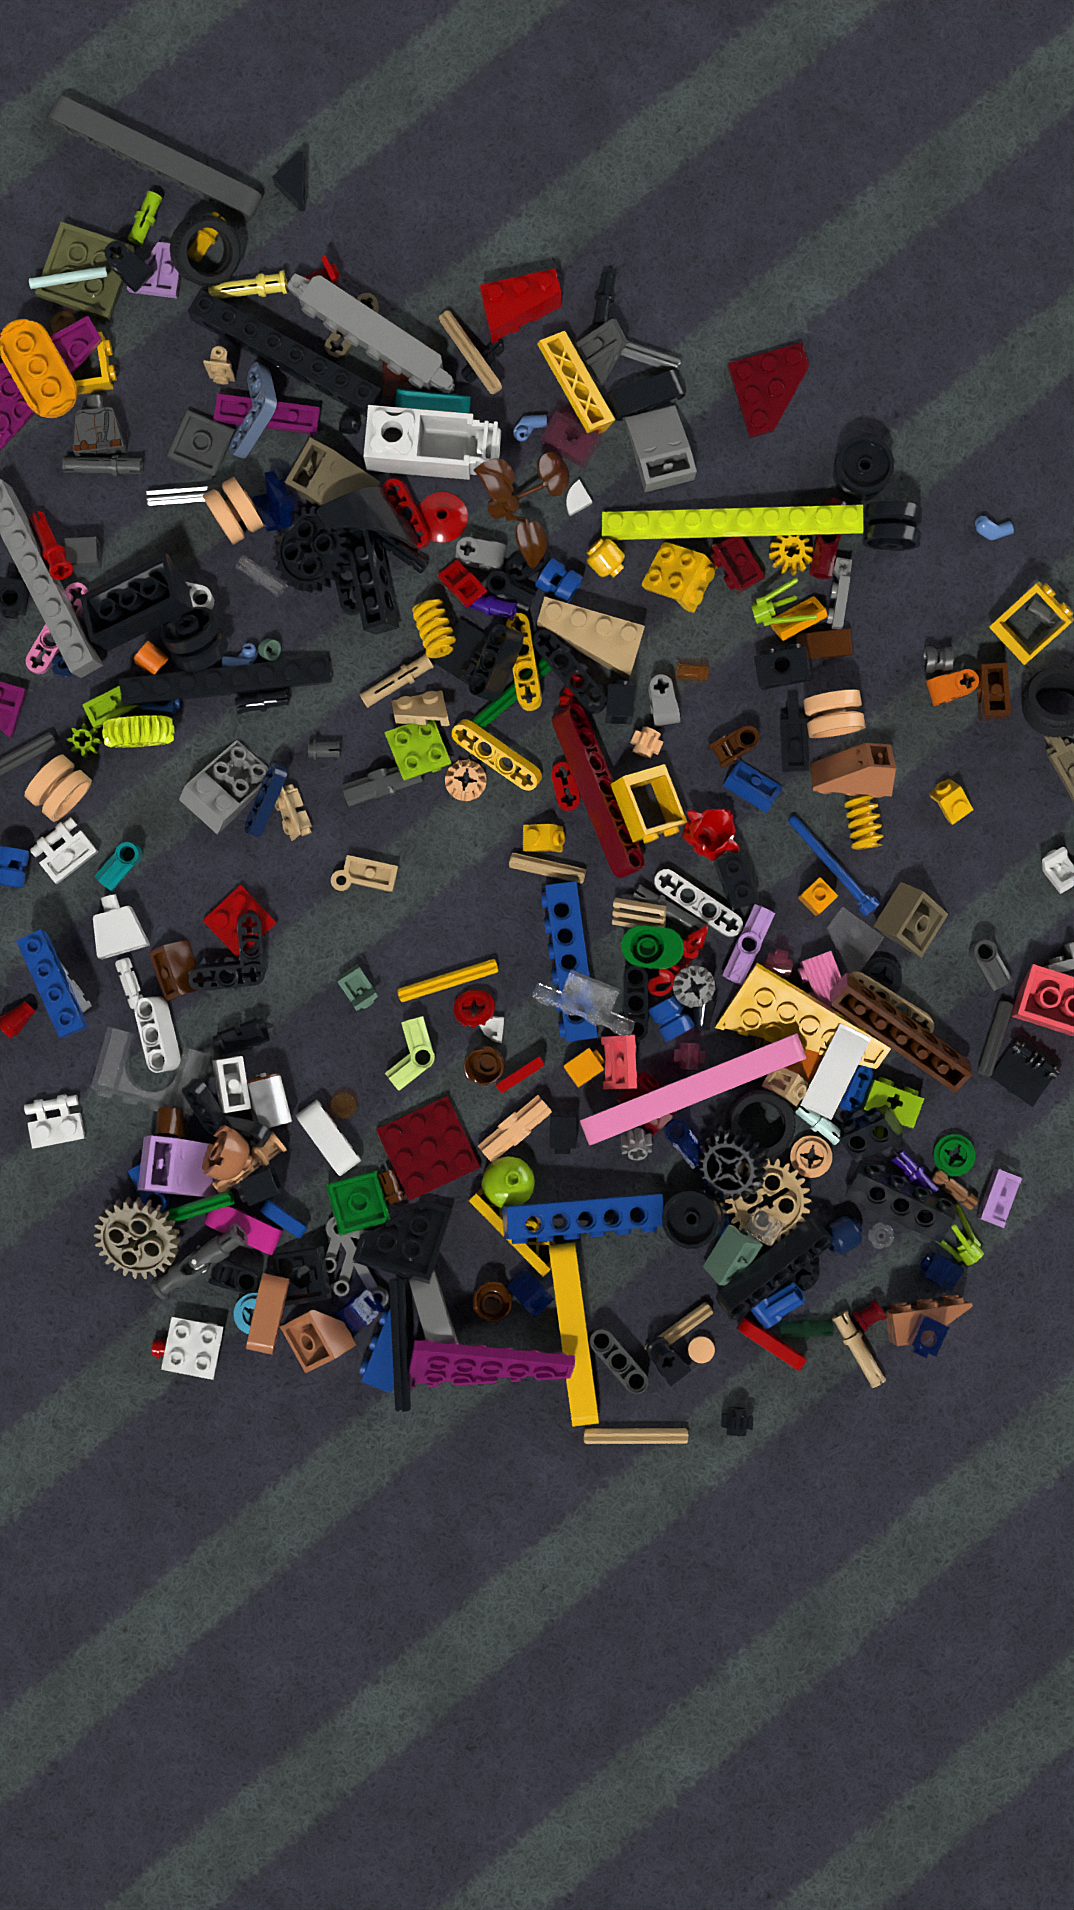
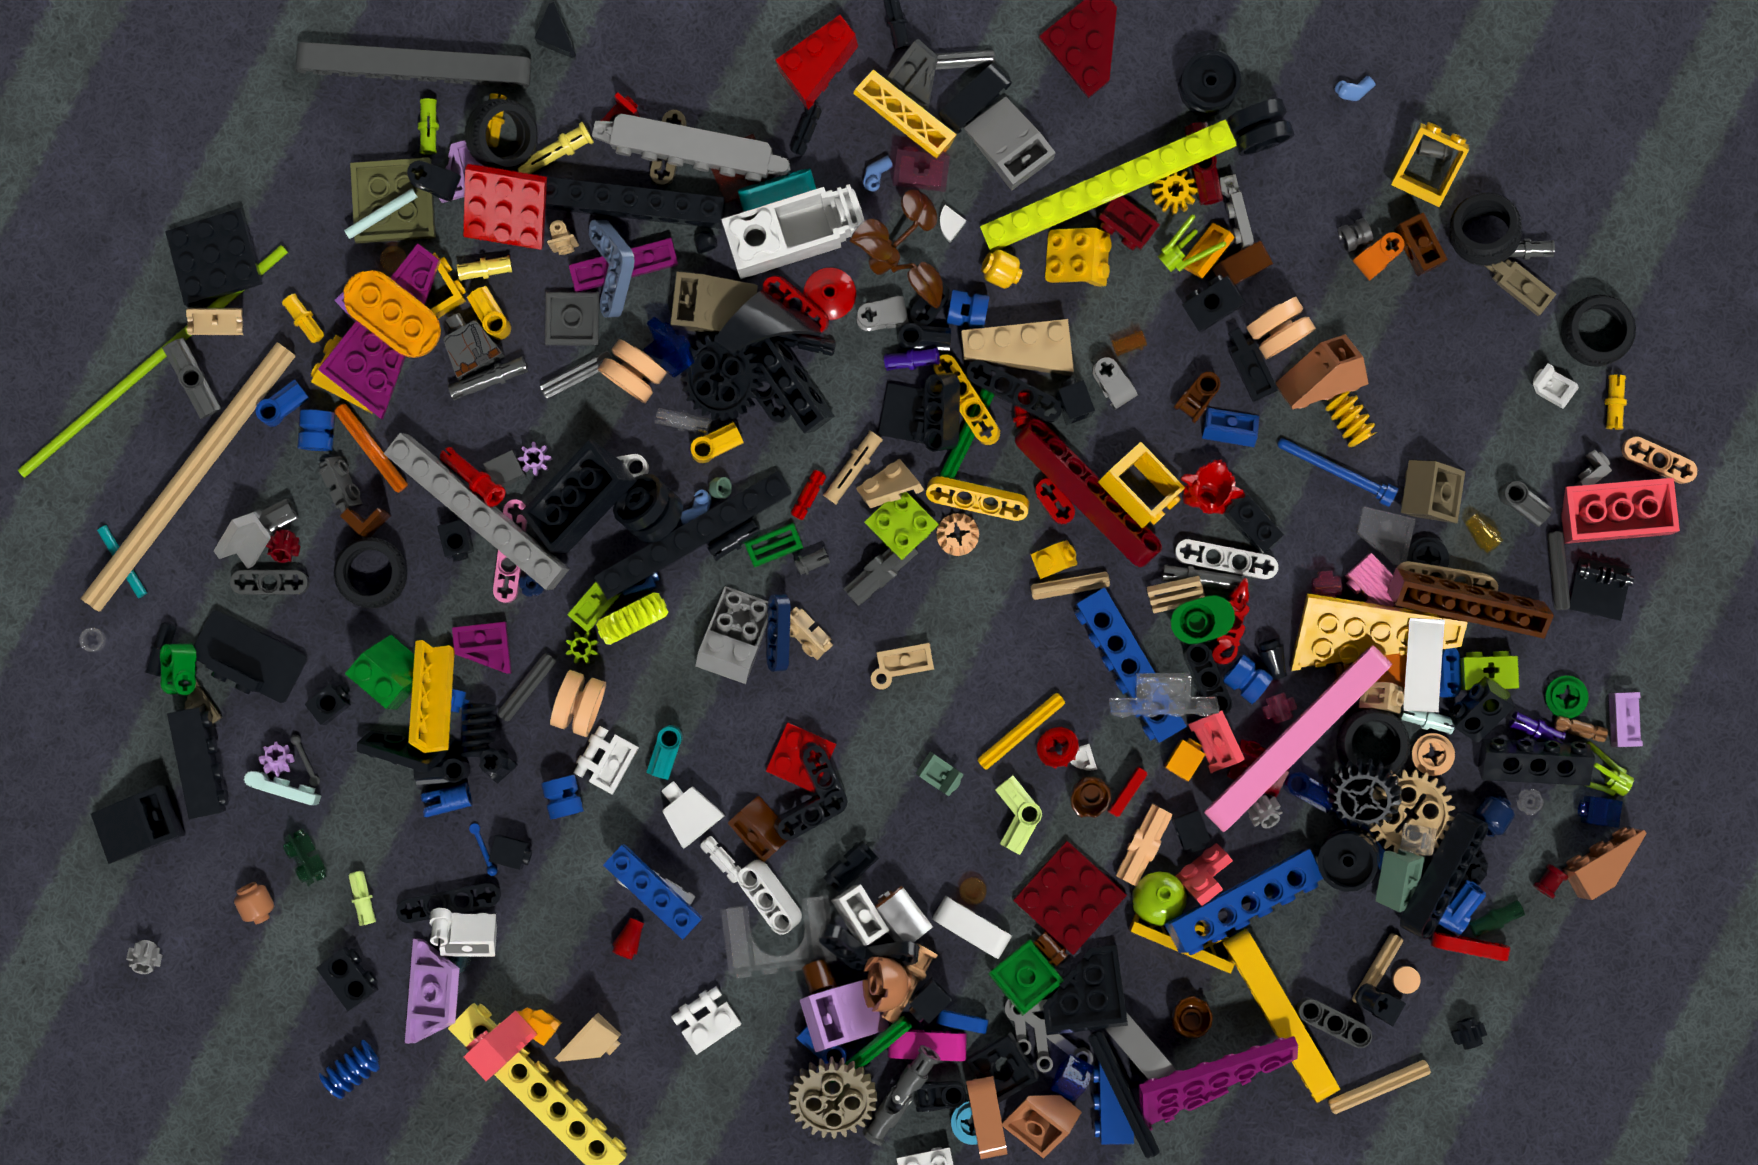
camera: 15 degrees left, 0 degrees up
orange piece [133,640,169,675] -> none
yellow piece [412,599,456,658] -> none
red slope [437,559,487,608] -> none
tan axle [439,310,502,394] -> none
clear blue brick [507,1269,554,1317] -> none
light nougat gear [630,726,663,758] -> none
light grey gear [673,966,715,1008] -> none
lavender piece [721,904,775,985] -> none
light orange brick [798,877,838,916] -> none
tan pin [832,1310,886,1388] -> none
clear blue brick [907,1313,950,1358] -> none
yellow bracket [929,779,973,825] -> none
none -> light yellow pin [457,255,512,281]
none -> plate [463,164,547,250]
none -> yellow piece [467,286,511,340]
none -> lavender gear [518,442,552,476]
none -> yellow piece [691,422,744,463]
none -> green tile [744,523,803,568]
none -> red axle [791,470,826,520]
none -> coral plate [1175,843,1233,906]
none -> clear yellow cone [1465,514,1504,554]

